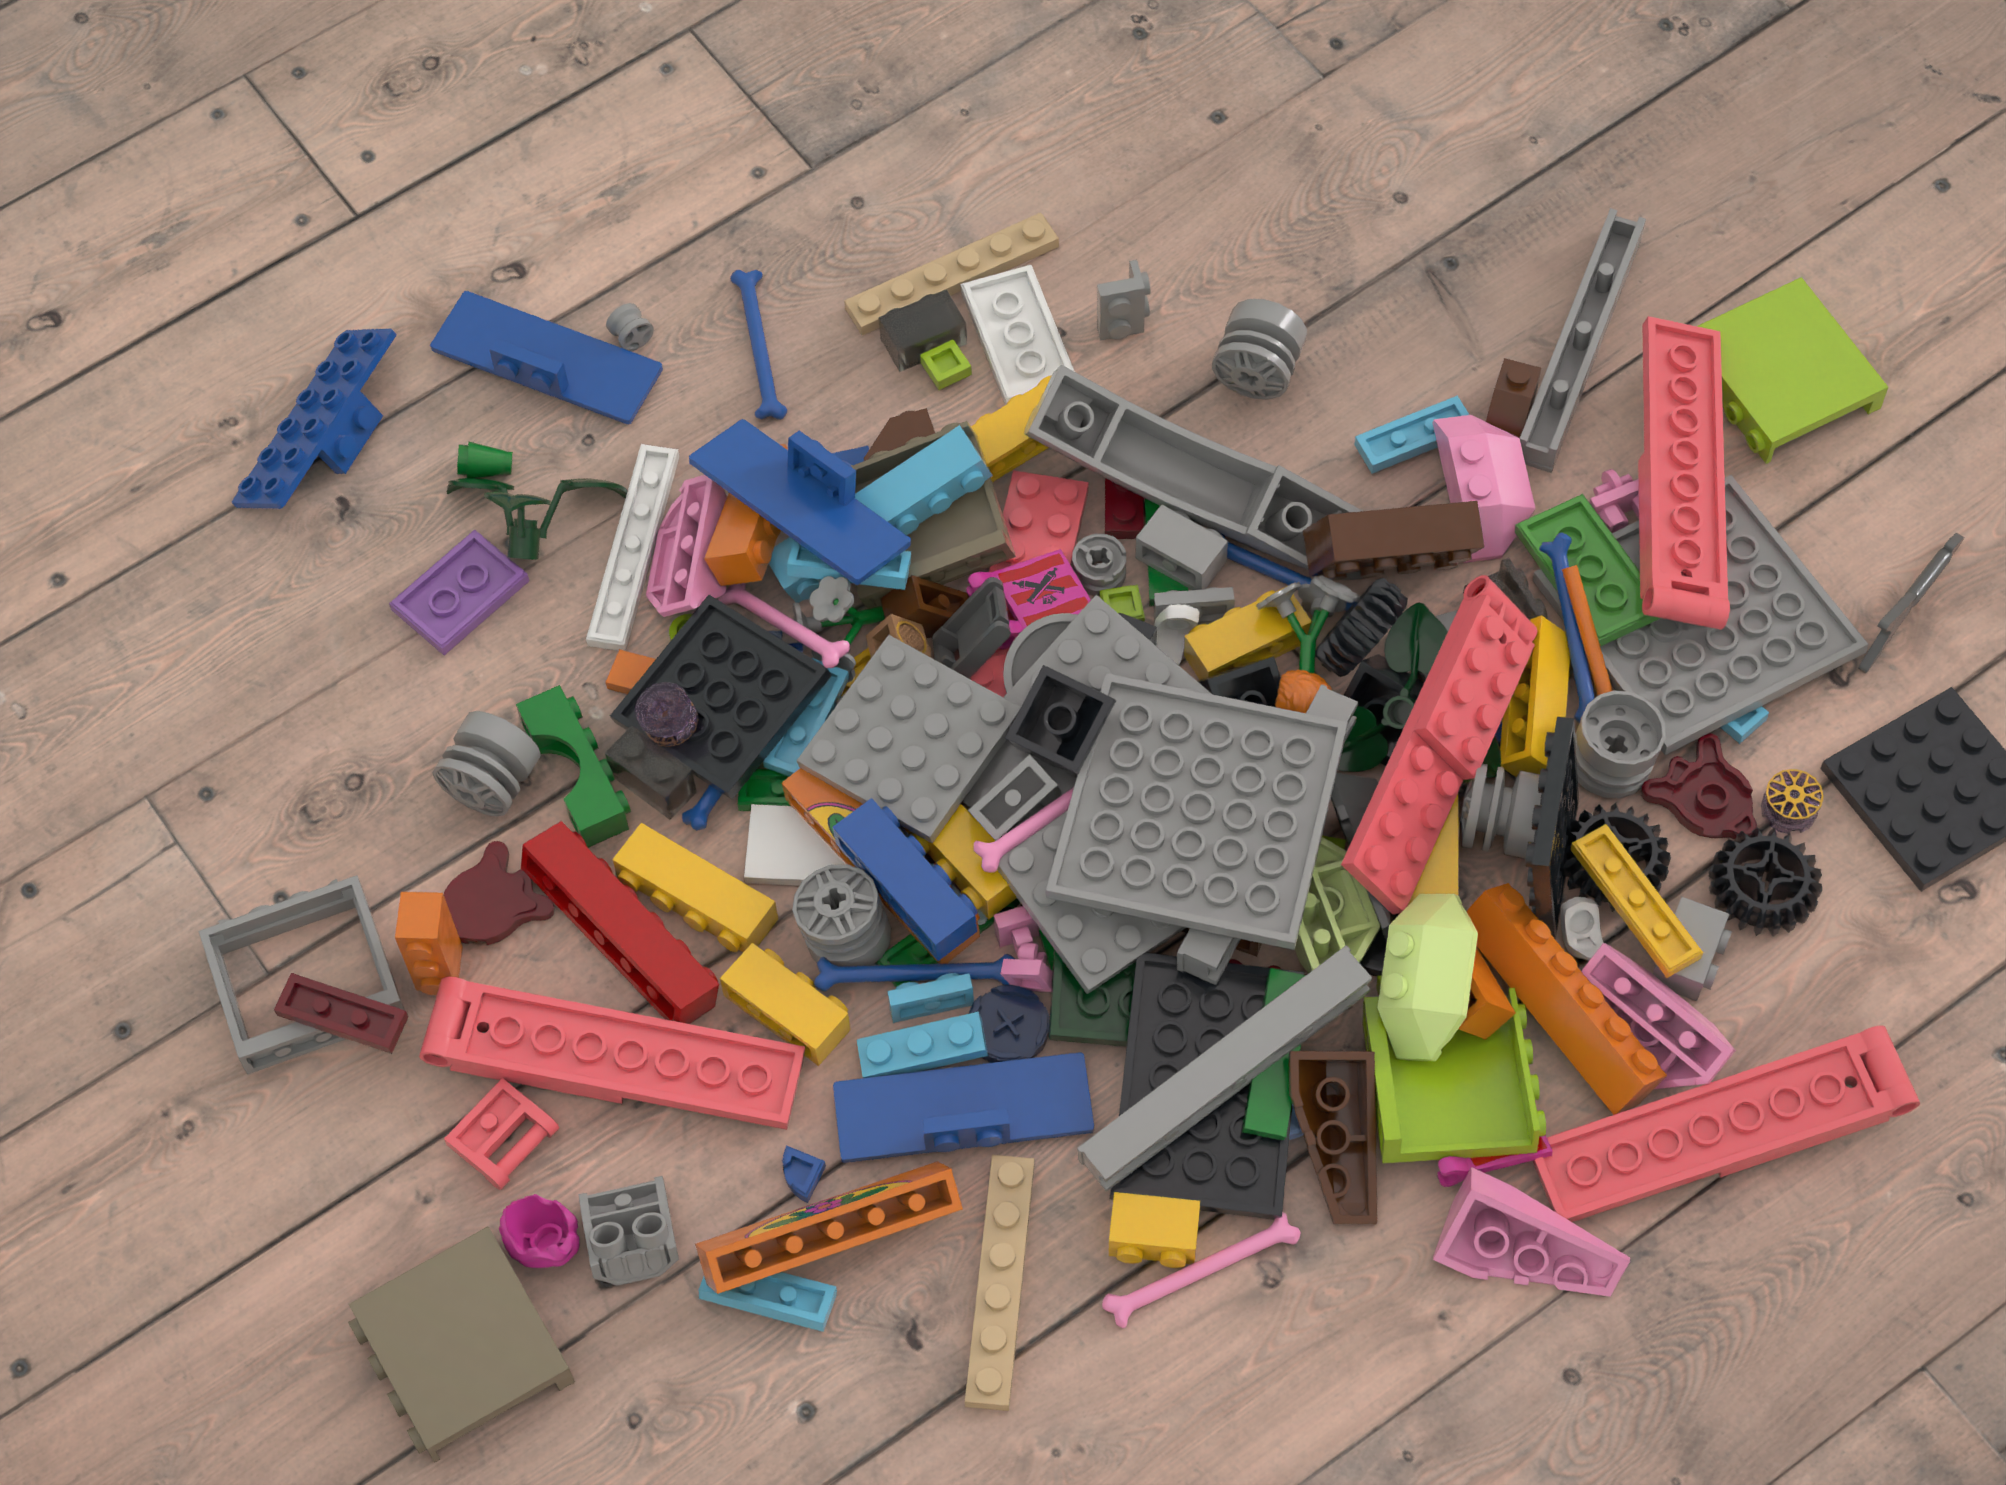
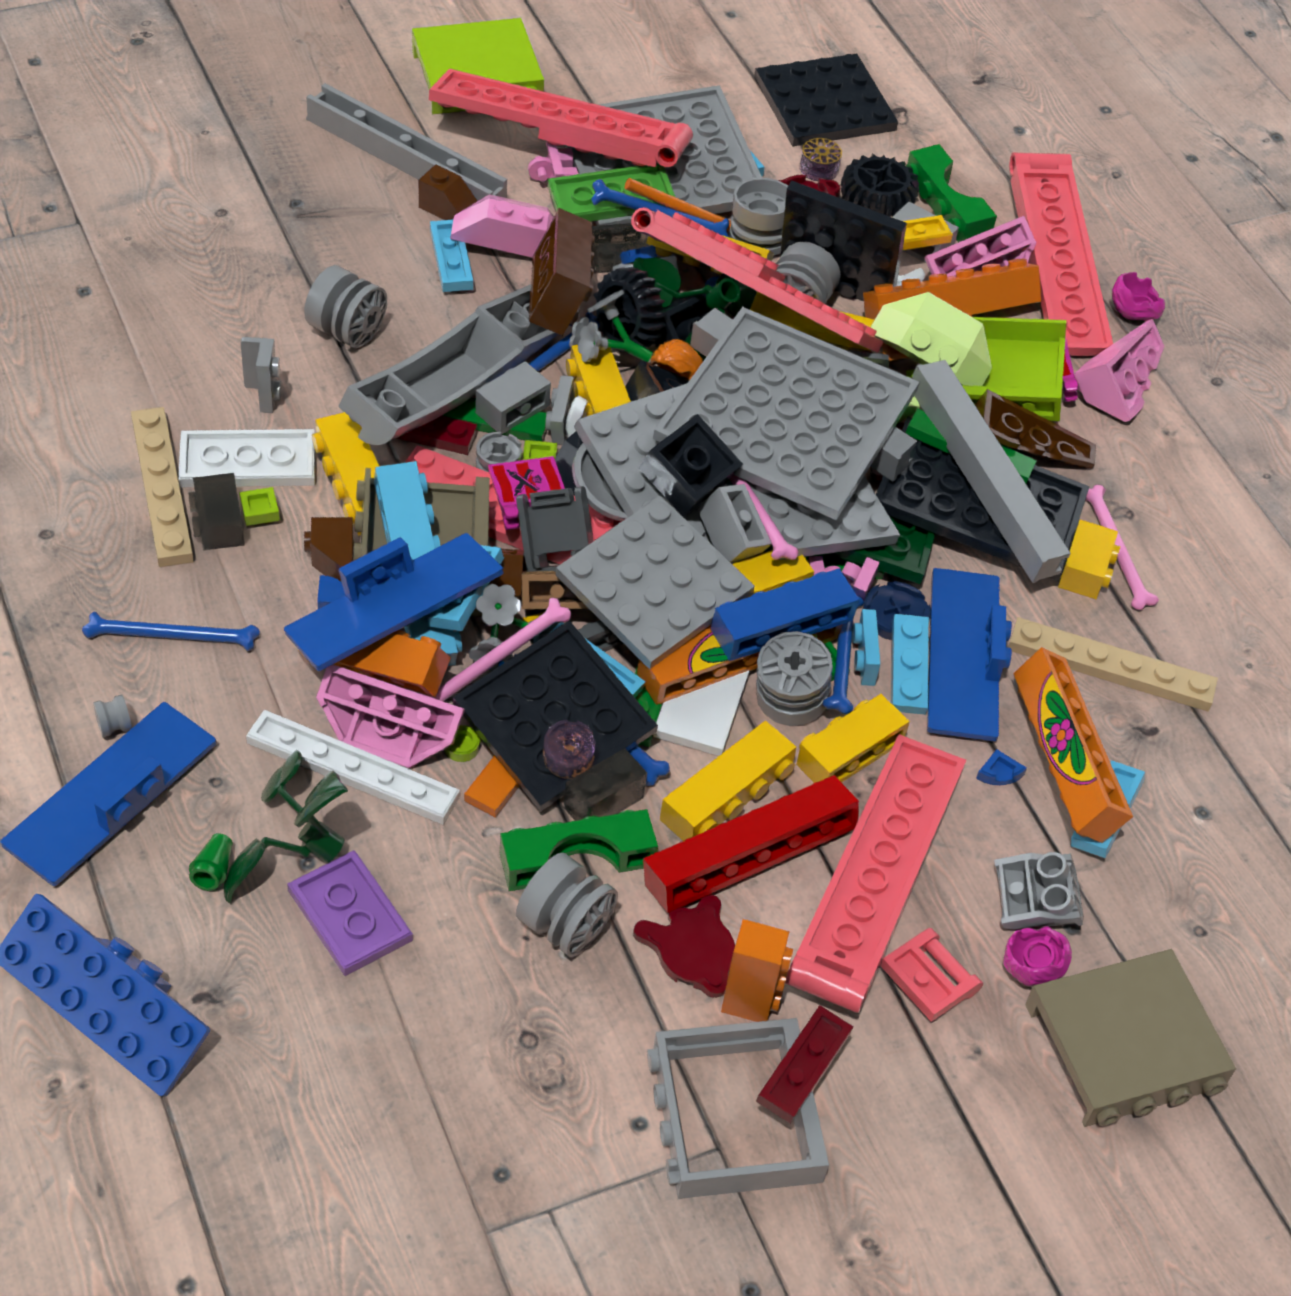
camera: 85 degrees left, 10 degrees down
dark grey piece [1858,533,1965,673] -> none
none -> green arch [906,144,997,243]
none -> dark pink hair [1112,272,1165,321]

